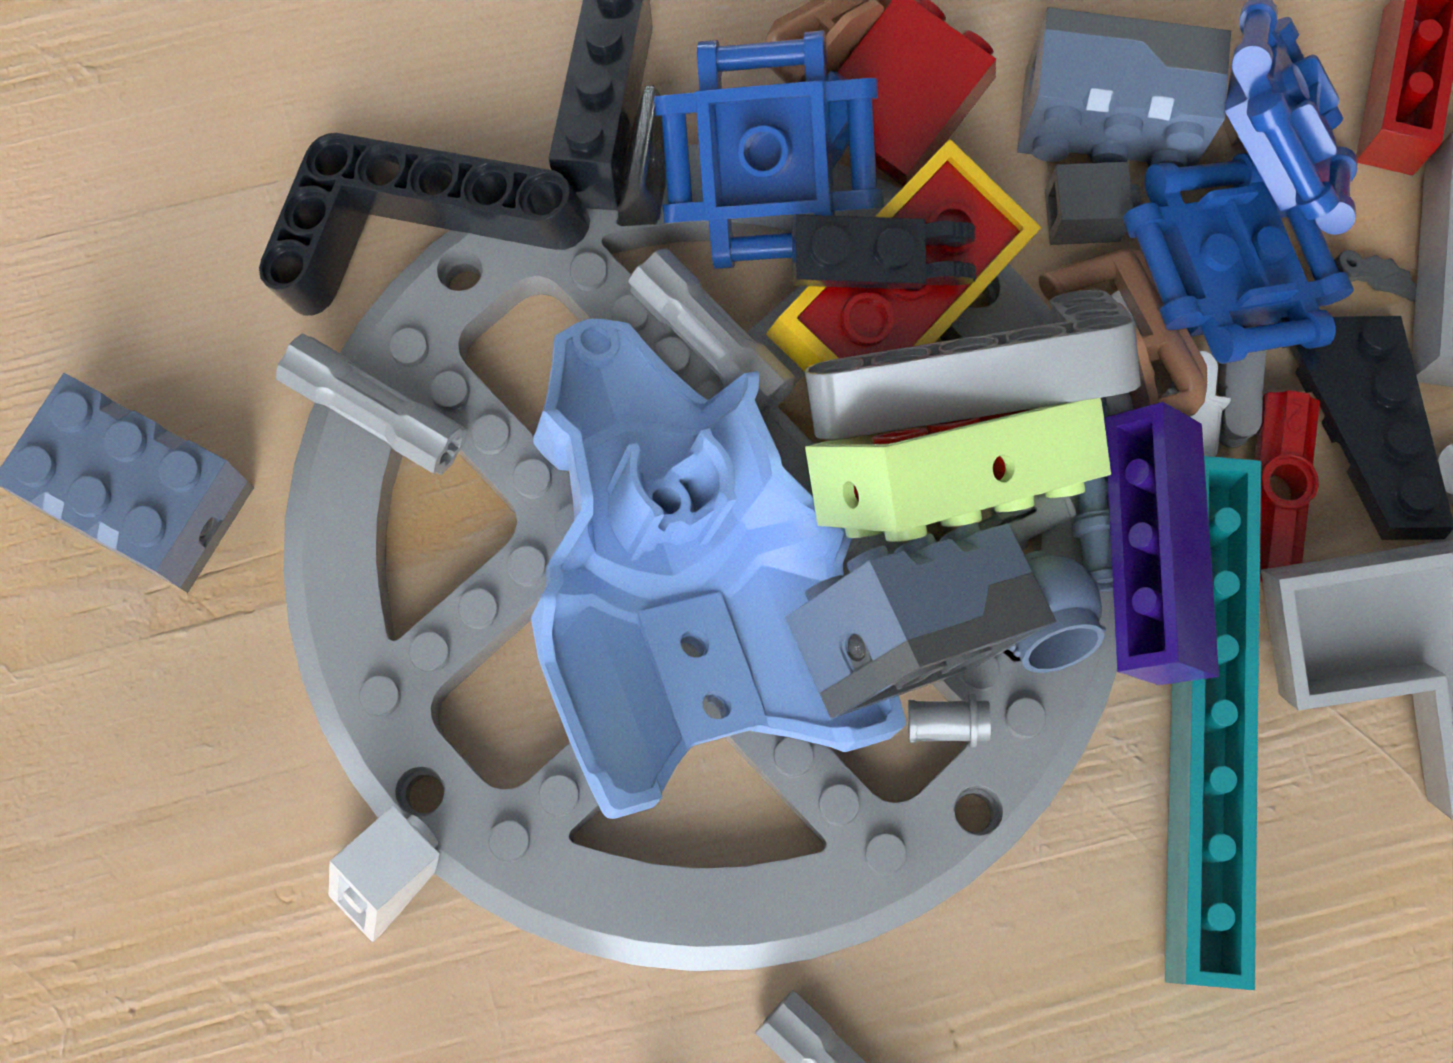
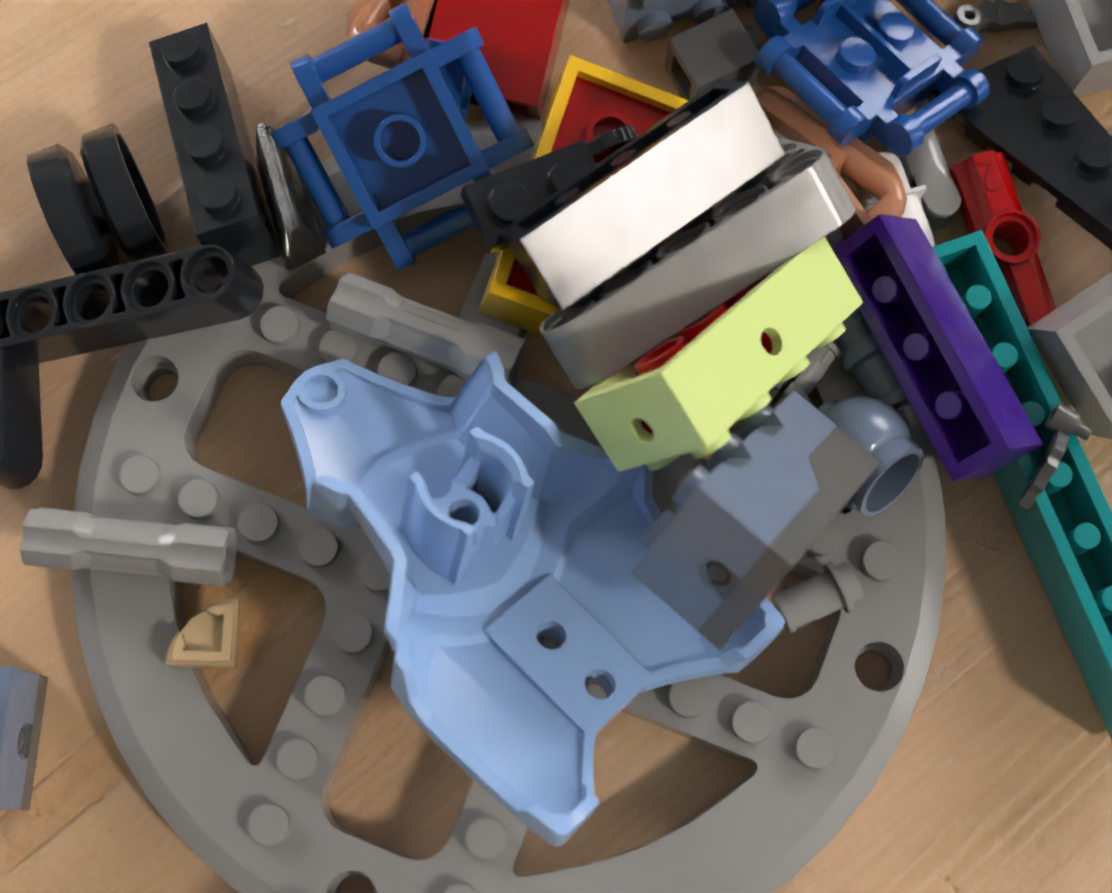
camera: 25 degrees left, 0 degrees up
none -> black wheel [27,123,170,275]
none -> tan tile [166,599,242,669]
none -> brick [500,80,785,310]
none -> dark grey piece [1017,403,1093,510]

